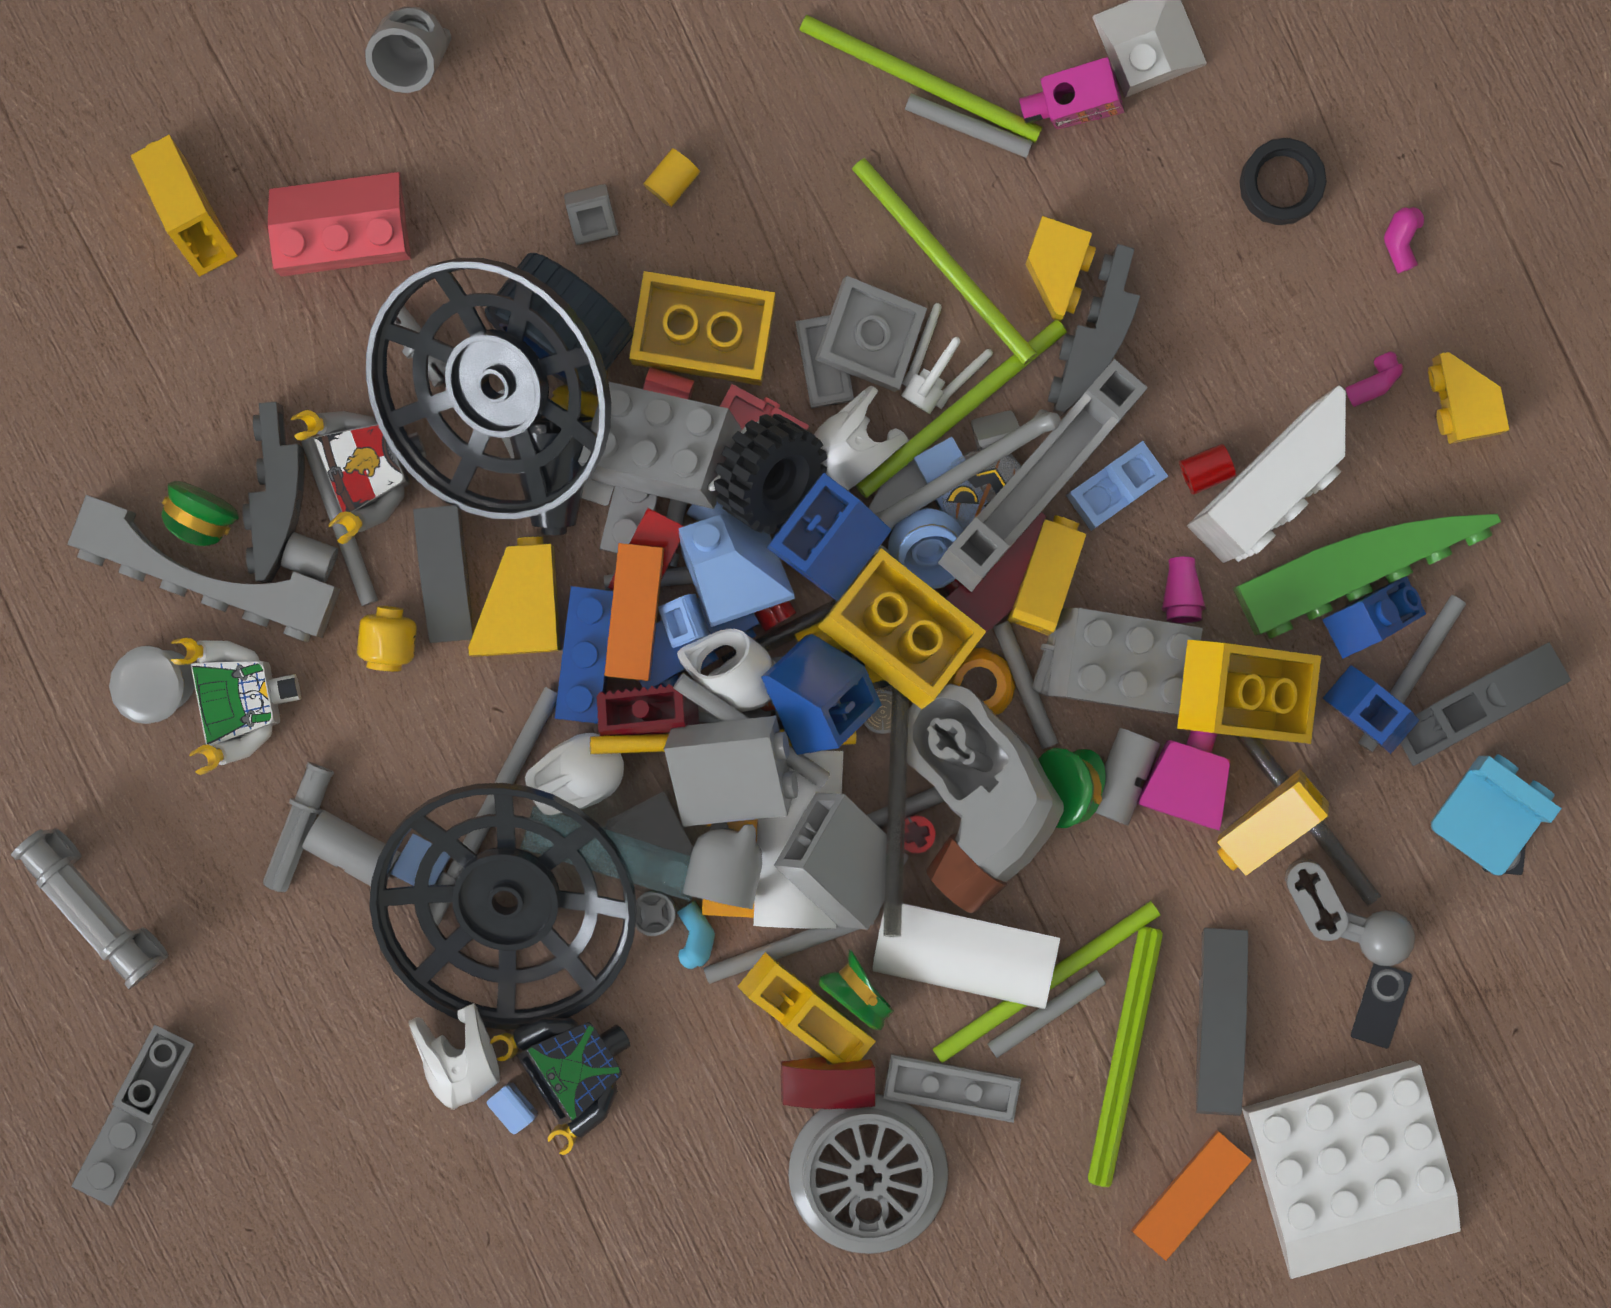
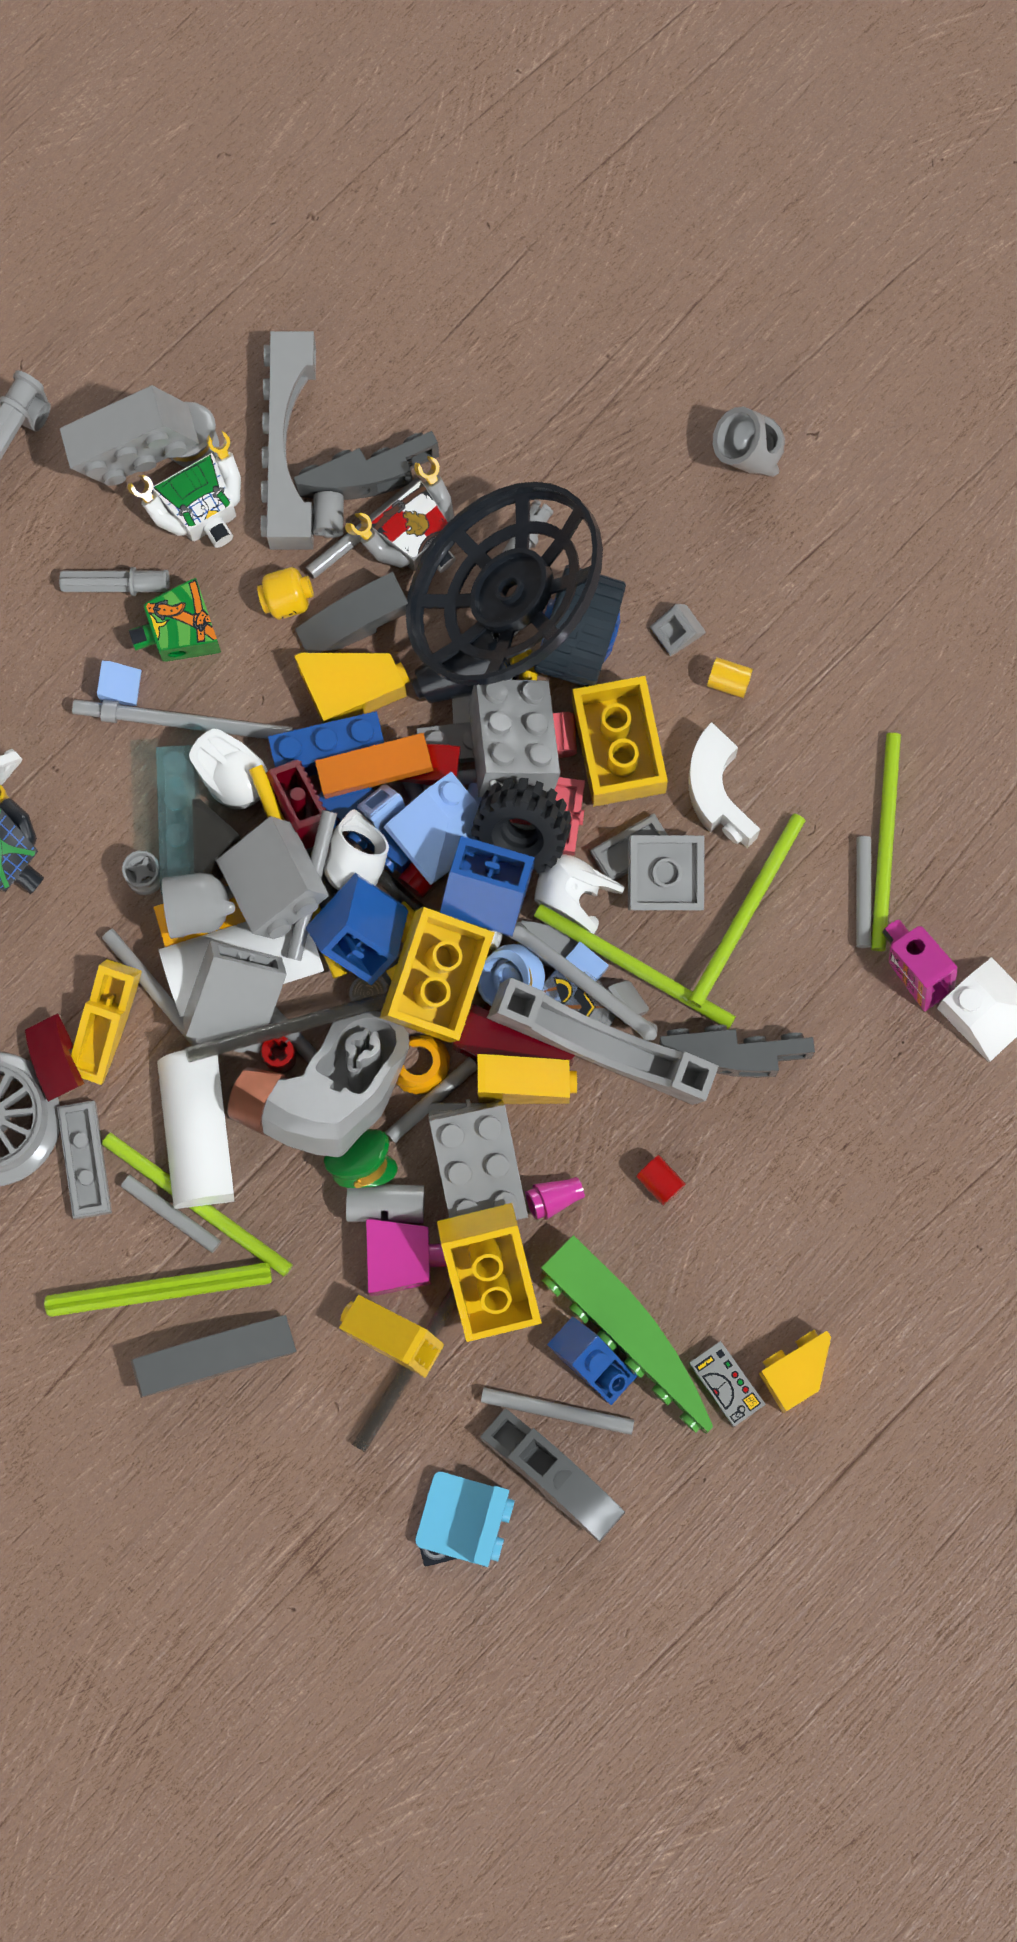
camera: 70 degrees right, 10 degrees down
yellow slope [130,135,238,277] -> none
green piece [162,481,239,546] -> none
coral slope [268,172,411,277] -> none
light grey pin [302,810,401,886] -> none
black dish [369,783,637,1030] -> none
medium azure arm [677,901,715,969] -> none
green piece [819,949,894,1030] -> none
white plant [901,303,993,414] -> none
yellow slope [1025,216,1096,322] -> none
light blue slope [1066,441,1168,531] -> none
orange tile [1131,1130,1252,1261] -> none
white slope [1187,385,1346,563] -> none
black tyre [1239,138,1327,225] -> none
white slope [1242,1060,1461,1279] -> none
light grey beam [1285,858,1415,966] -> none
blue slope [1323,665,1420,754] -> none
dark pink arm [1345,351,1403,407] -> none
black sticker [1351,963,1412,1049] -> none
dark pink arm [1384,207,1424,274] -> none
none -> light grey brick [59,385,199,486]
none -> torso [128,578,221,662]
none -> white arch [688,722,760,848]
none -> light grey tile [689,1341,766,1427]

